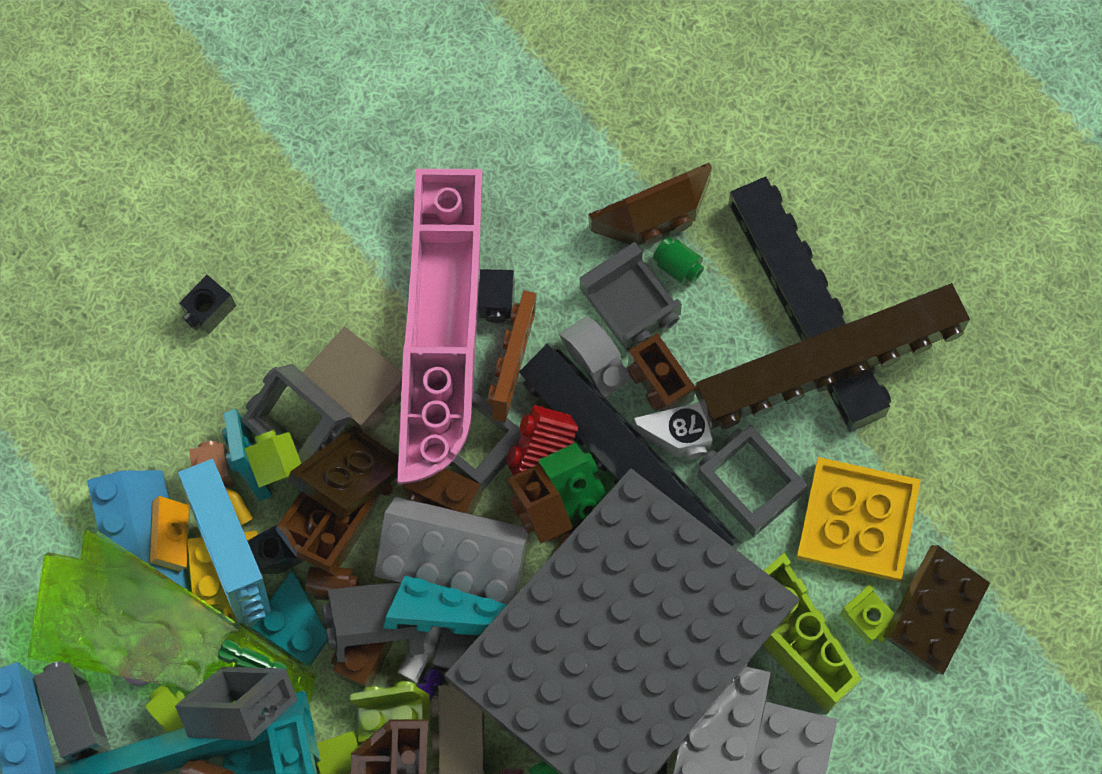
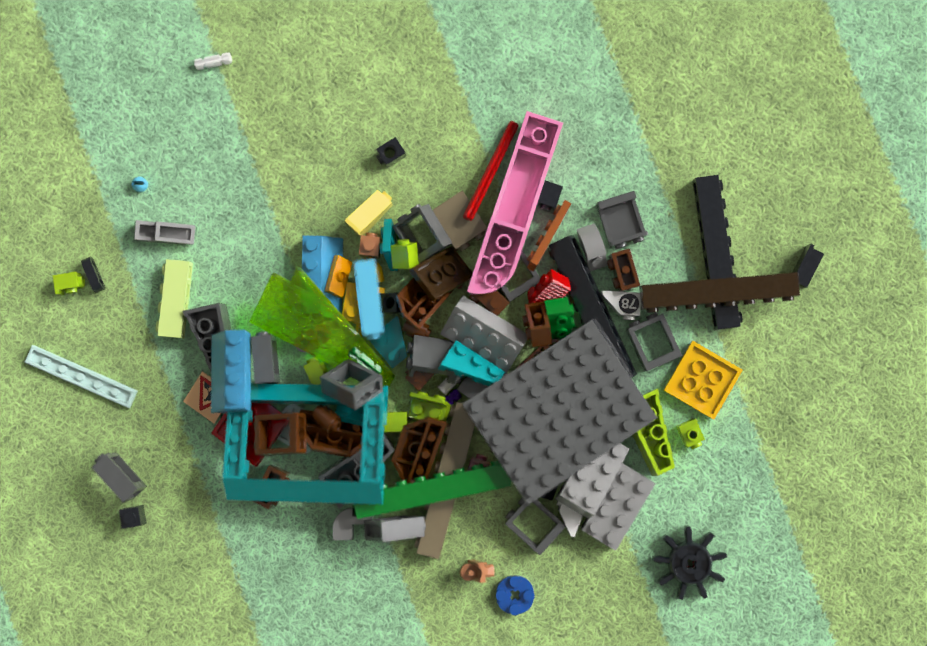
camera: 15 degrees right, 15 degrees up
reddish brown wedge [588,162,712,245] -> none
green brick [653,237,704,285] -> none
dark brown plate [883,545,990,675] -> none
none -> light yellow slope [345,190,393,237]
none -> red axle [463,121,519,221]
none -> black panel [792,244,824,288]

